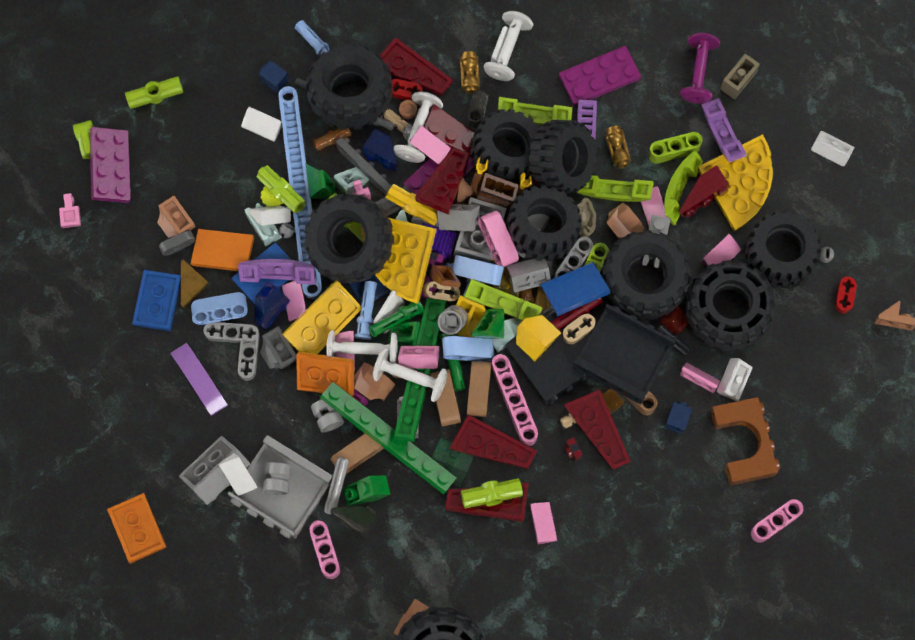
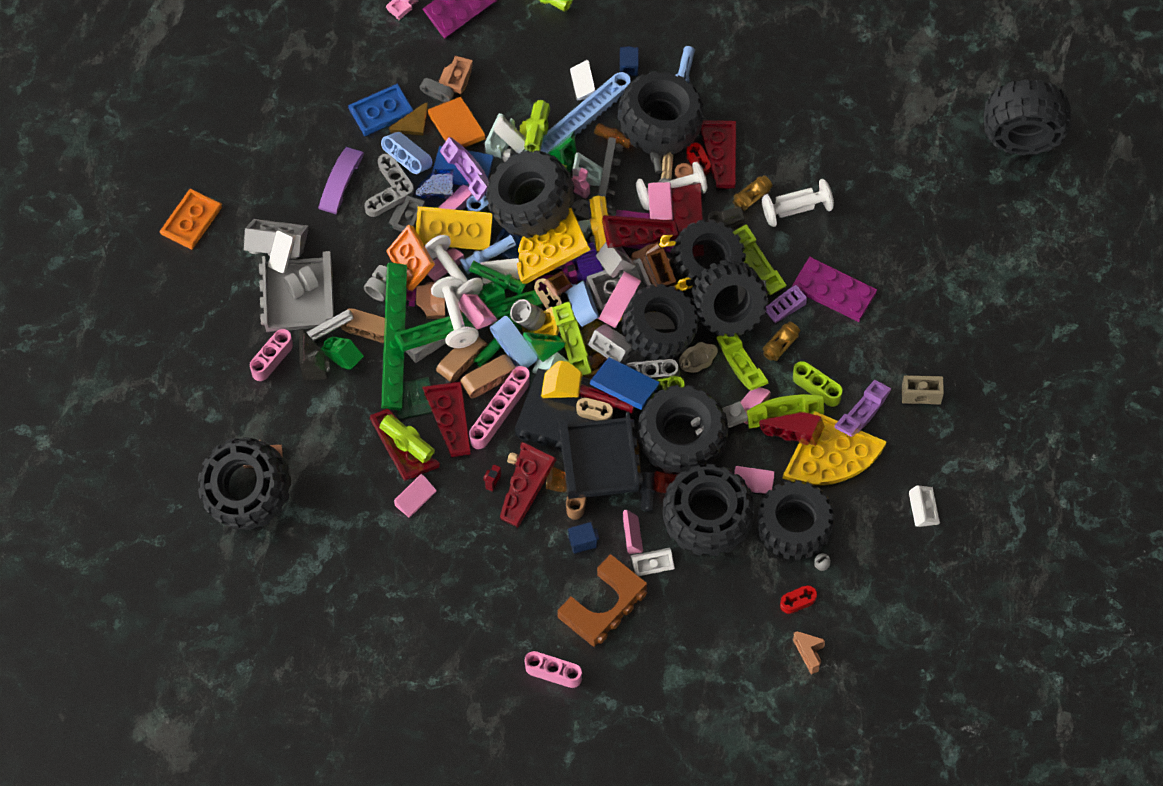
camera: 55 degrees right, 10 degrees down
clear blue slope [363,129,398,171] -> none
nougat slope [606,203,645,238] -> none
magenta hose [680,33,720,104] -> none

